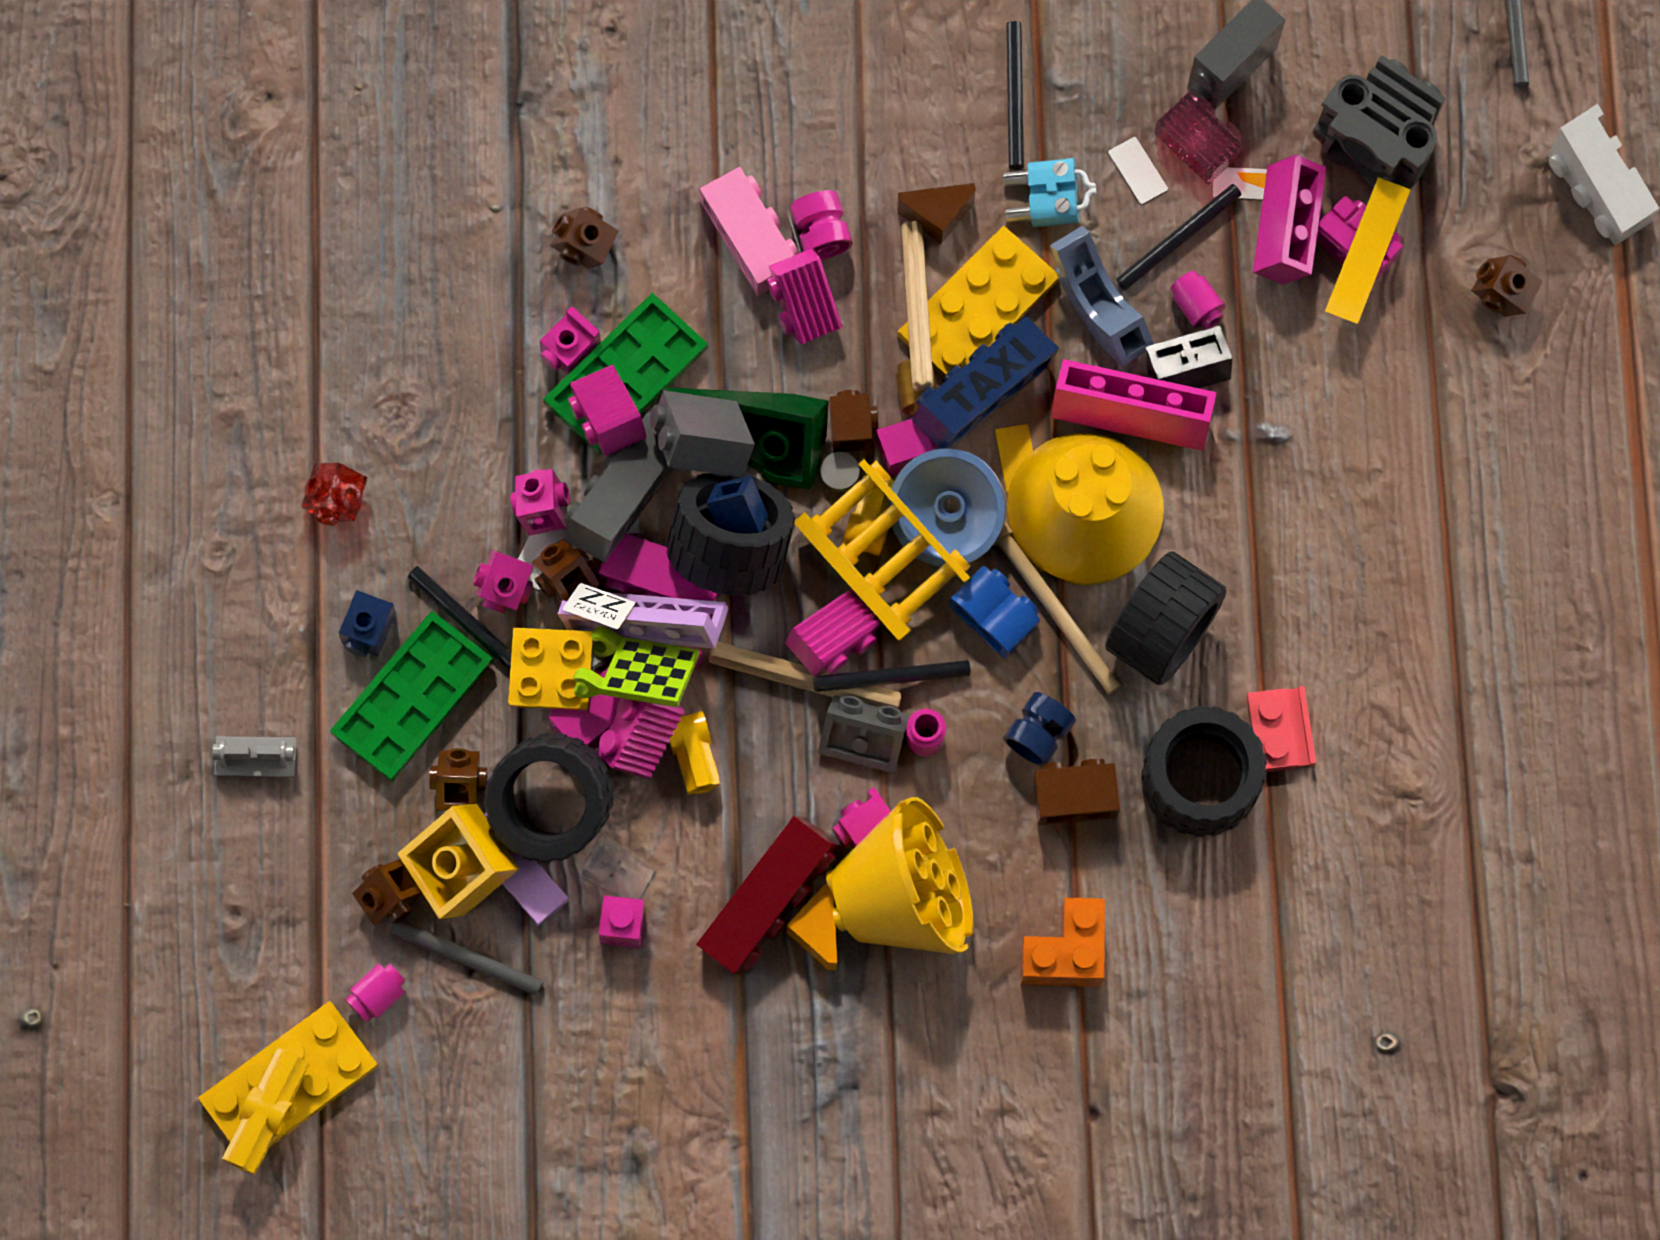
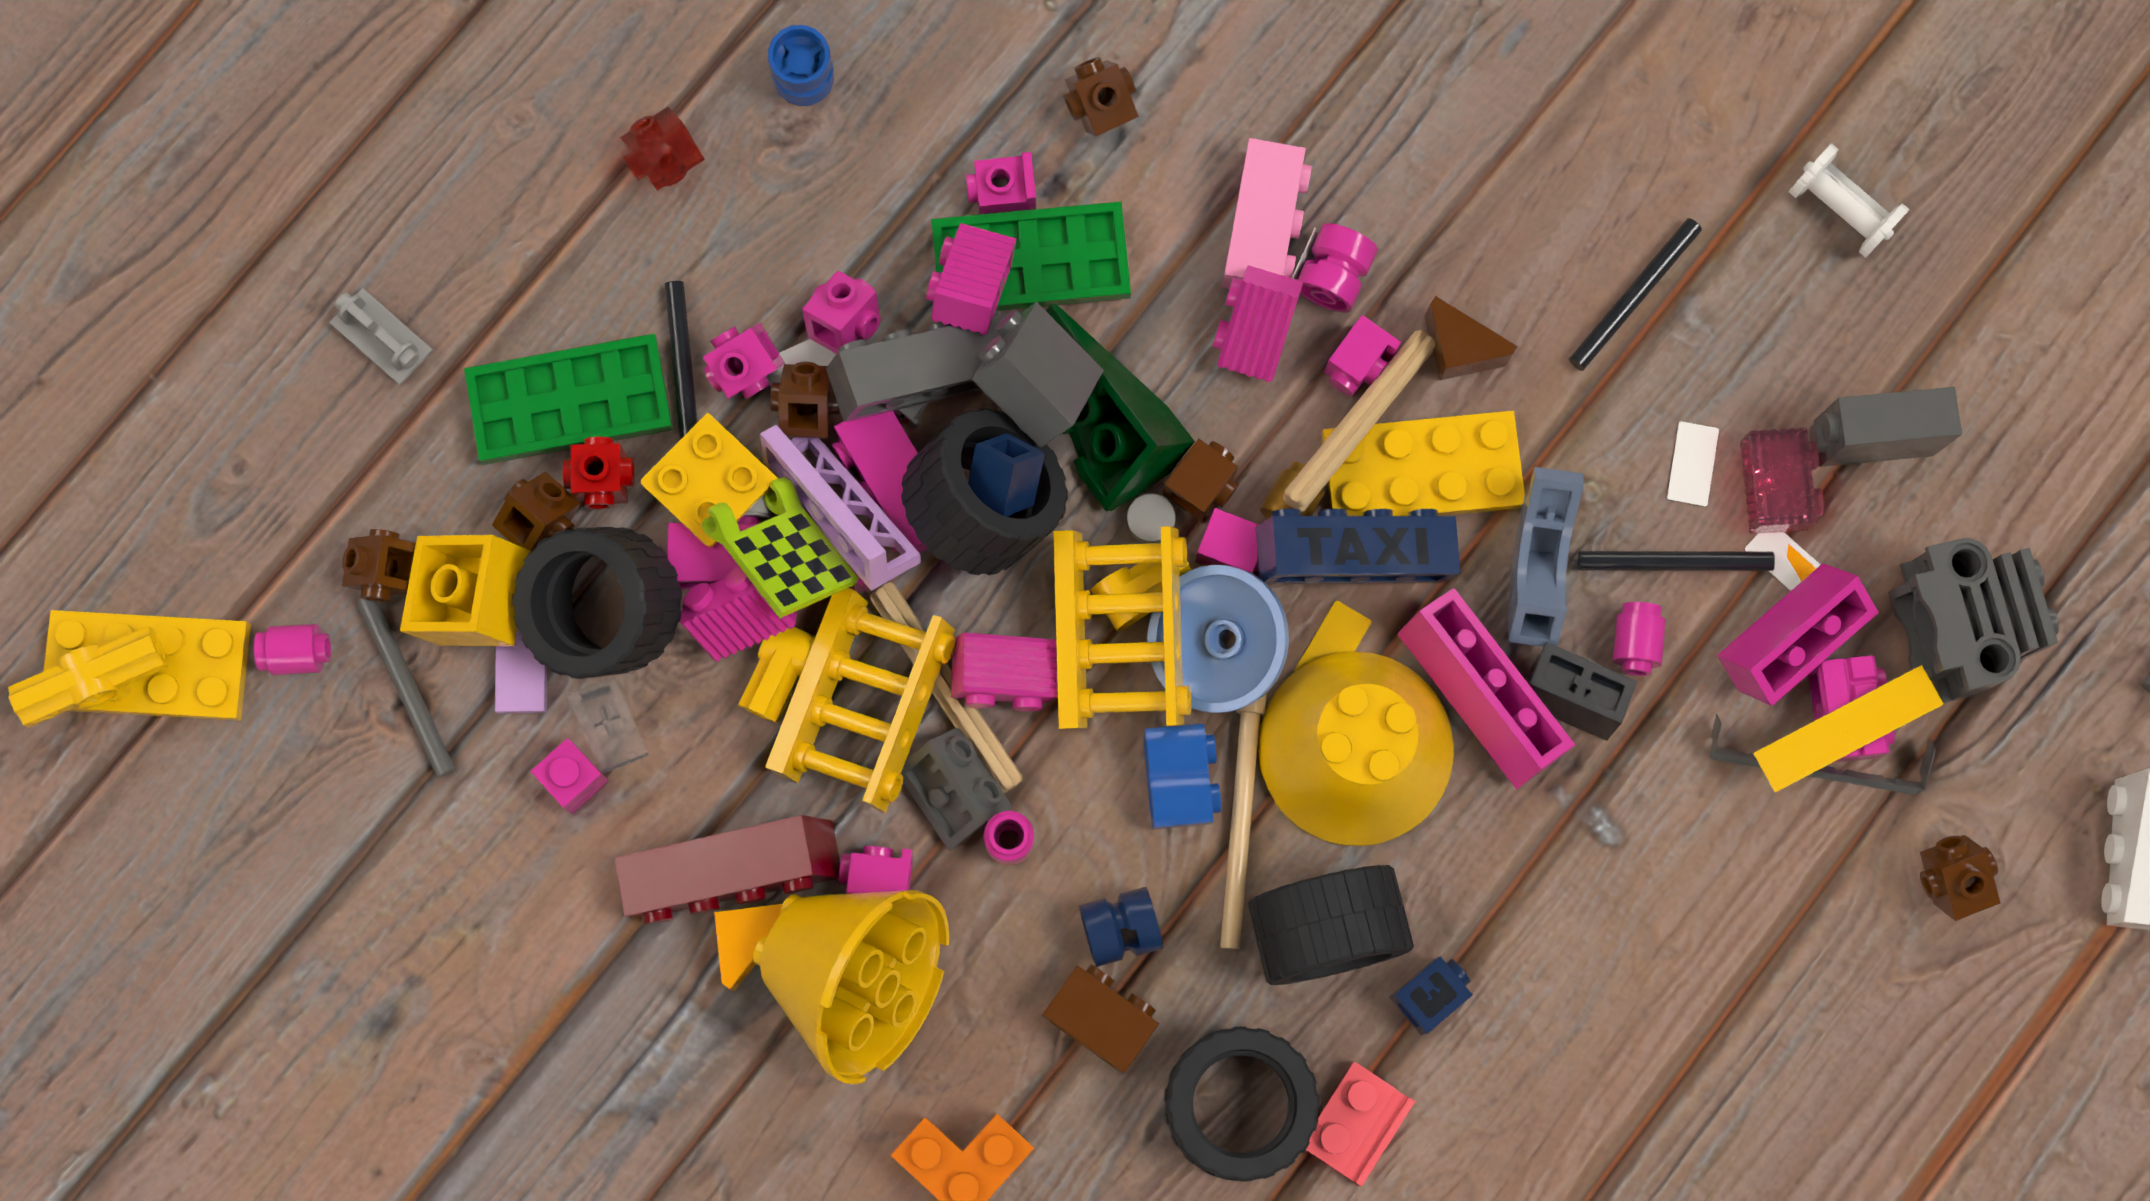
camera: 40 degrees right, 5 degrees up
dark blue brick [338,590,396,657] -> none
white sticker [563,583,635,629] -> none
black bar [813,660,971,692] -> none
medium azure piece [1003,158,1096,228] -> none
none -> red brick [562,437,635,510]
none -> yellow fence [765,588,956,813]
none -> blue wheel [768,25,834,106]
none -> dark pink brick [1324,315,1401,397]
none -> dark blue brick [1389,956,1473,1035]
none -> dark grey piece [1710,714,1936,795]

